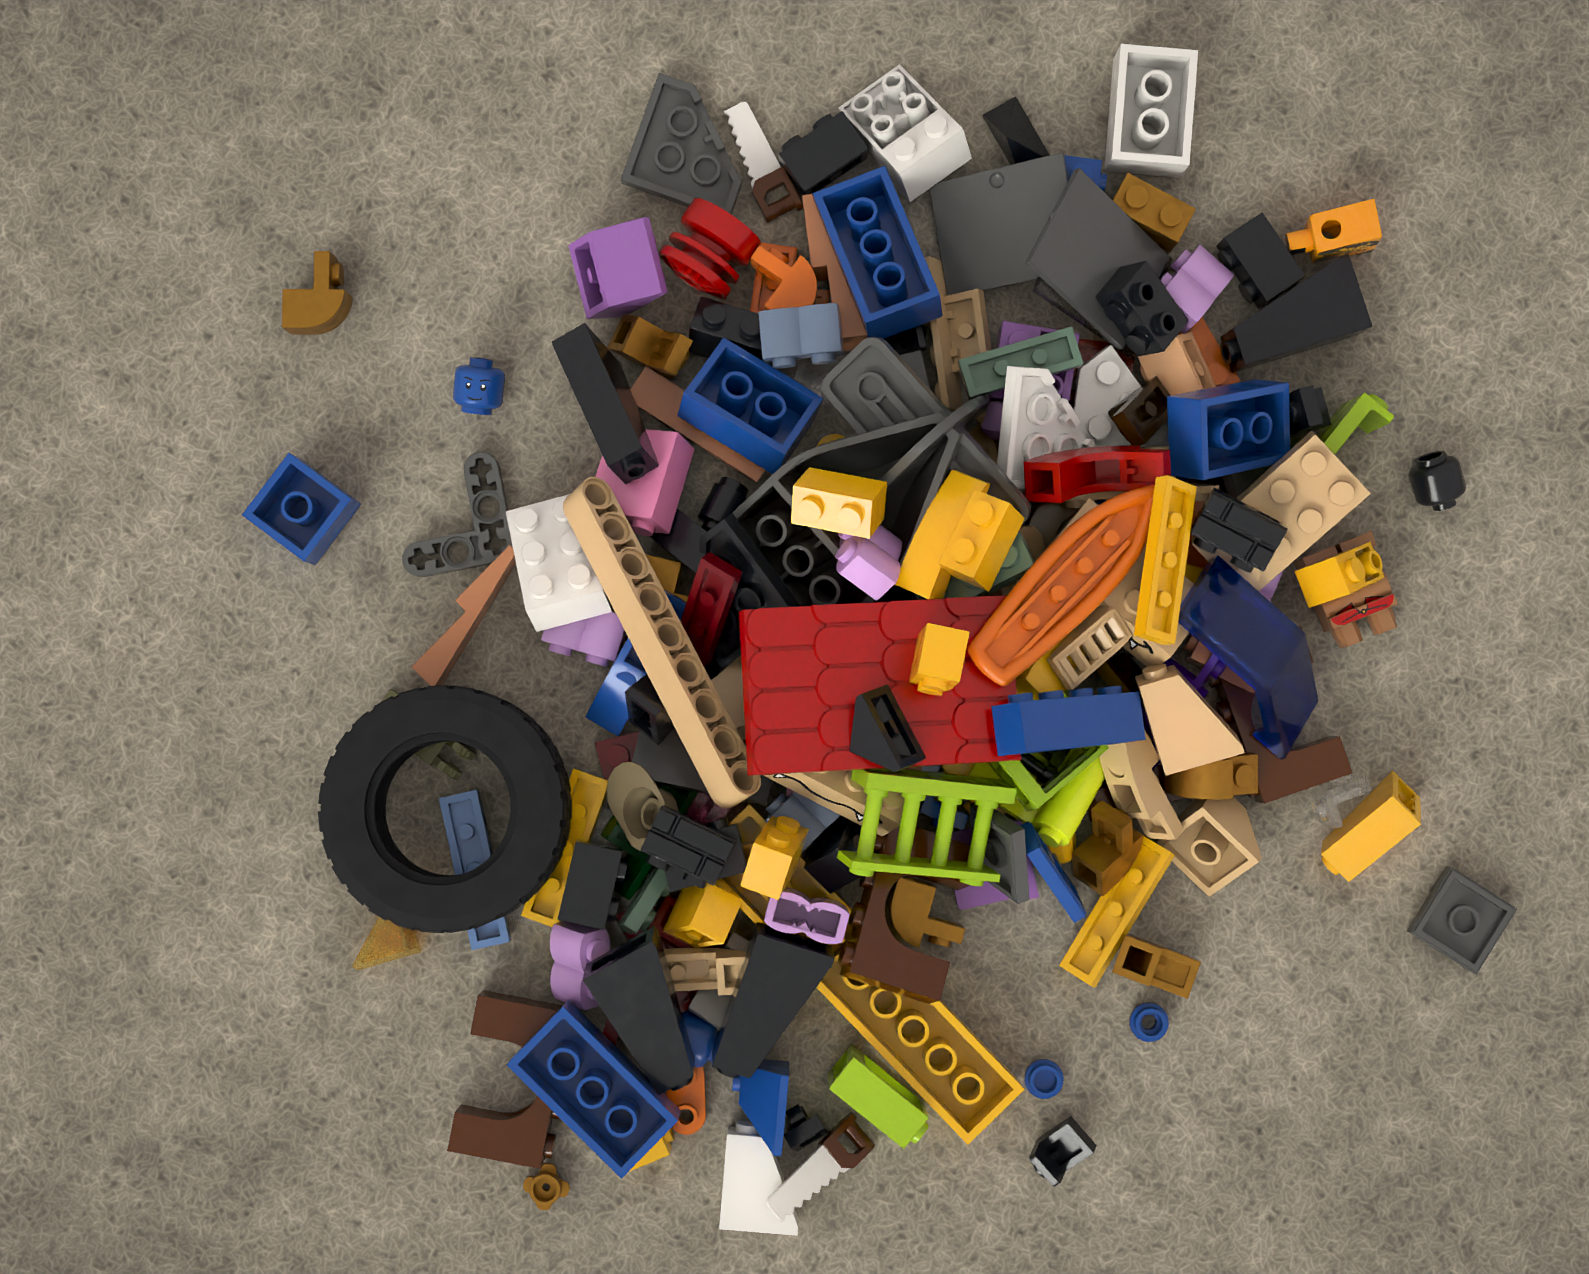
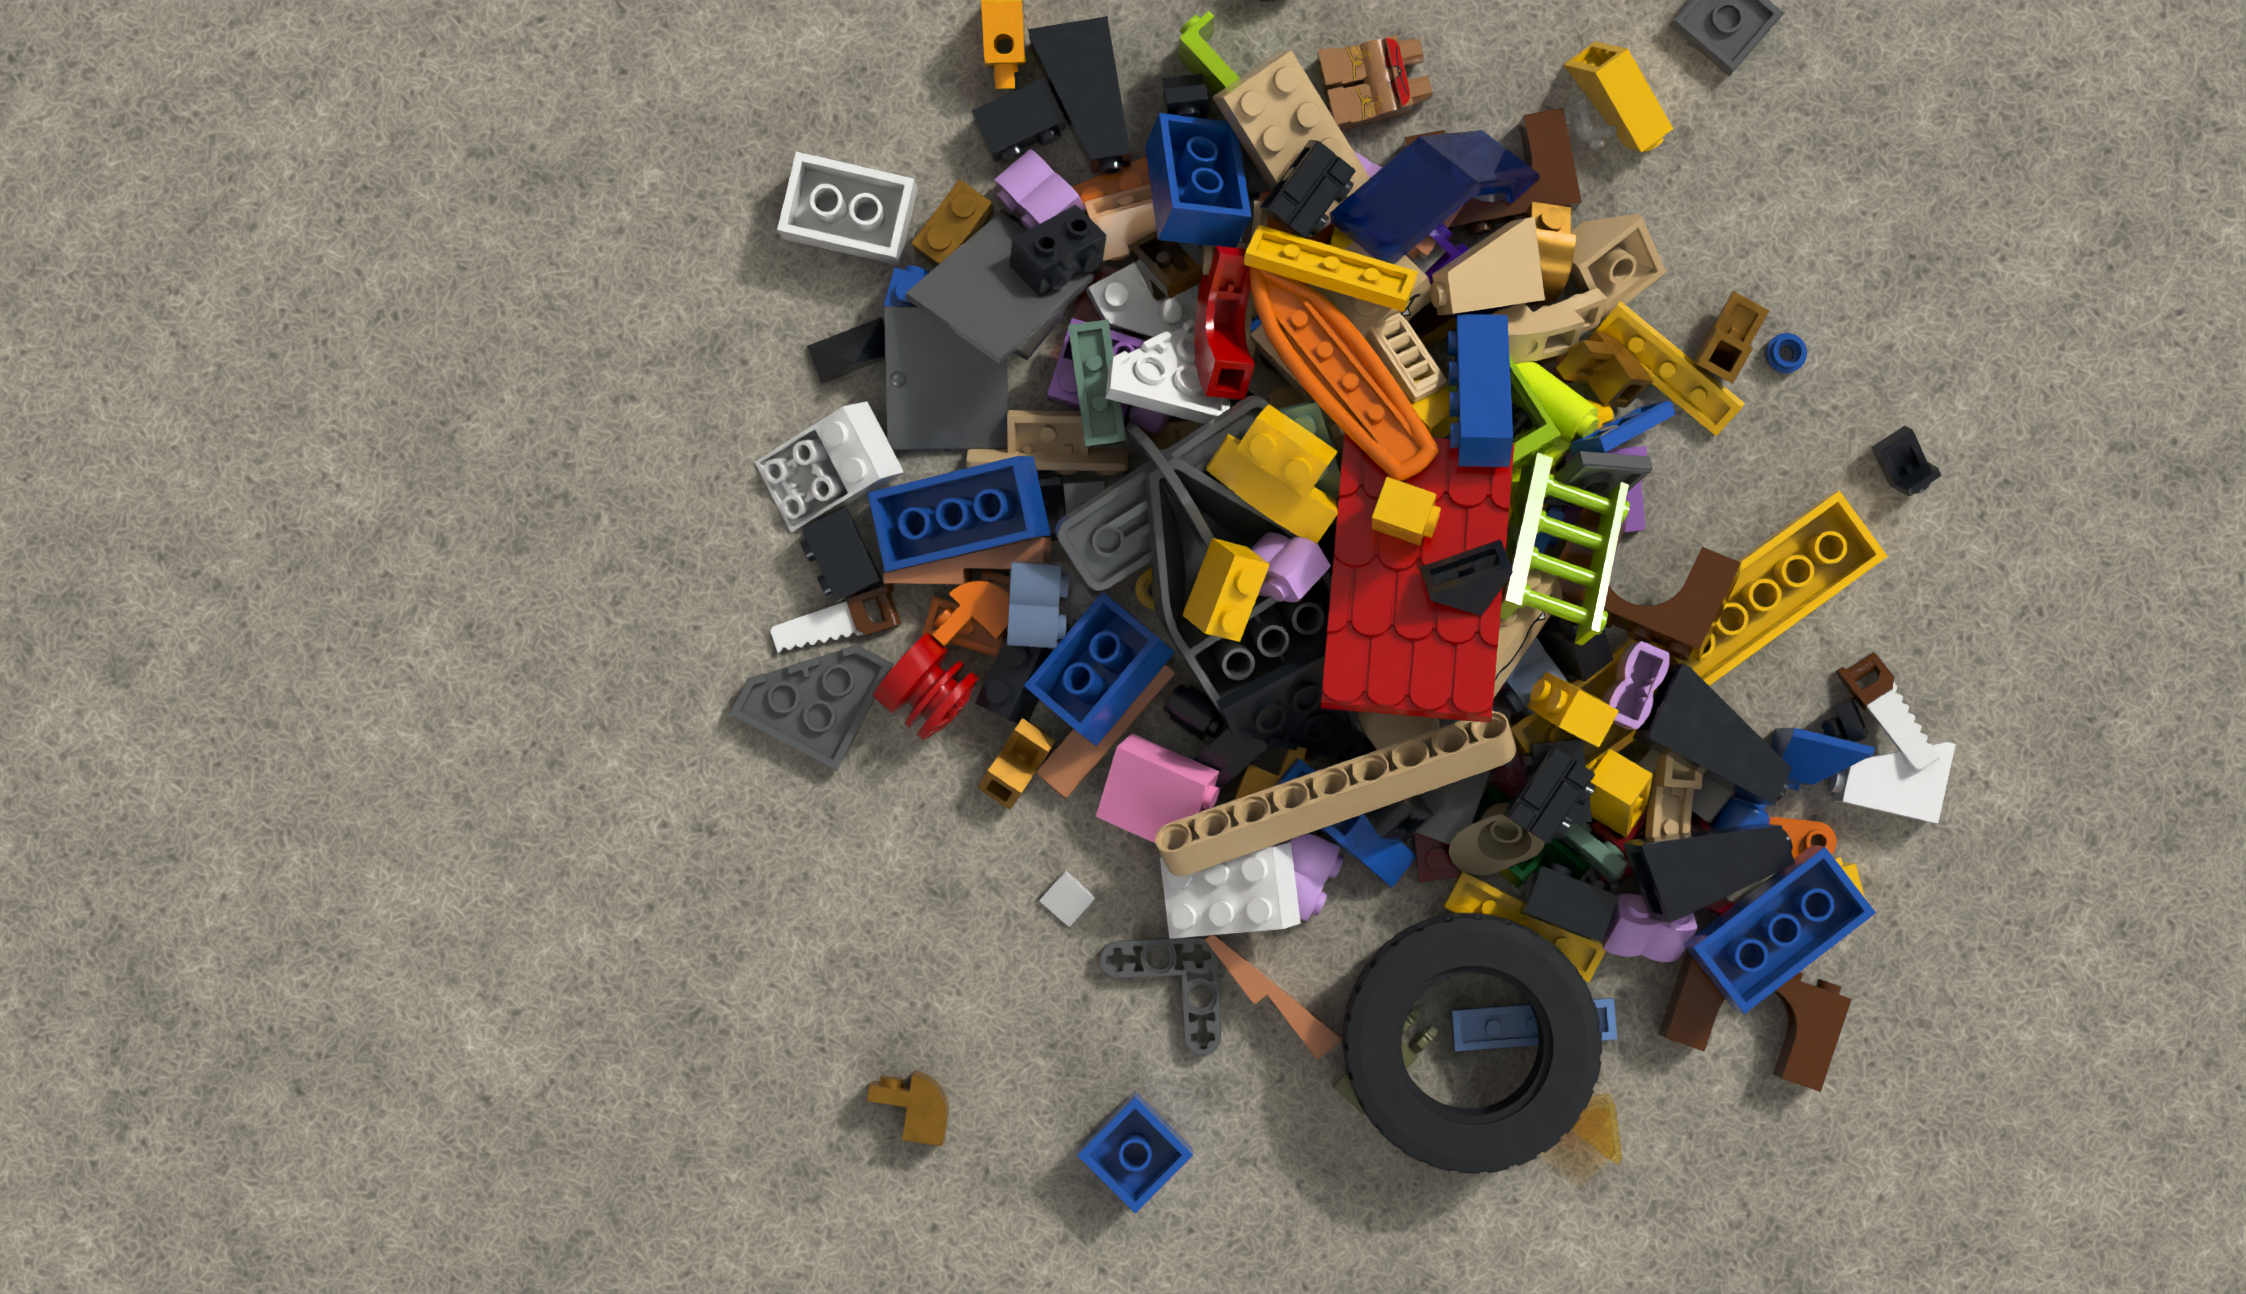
camera: 75 degrees left, 0 degrees up
blue head [453,357,505,415] -> none
pearl gold plate [523,1163,570,1210] -> none
black slope [552,323,659,484] -> none
medium lavender slope [568,217,668,319] -> none
dark red plate [680,552,743,668] -> none
lime window [827,1044,929,1149] -> none
pearl gold brick [889,877,965,948] -> none
blue plate [1024,1059,1064,1099] -> none
yellow slope [1294,541,1385,608] -> none
none -> white slope [1039,870,1096,927]

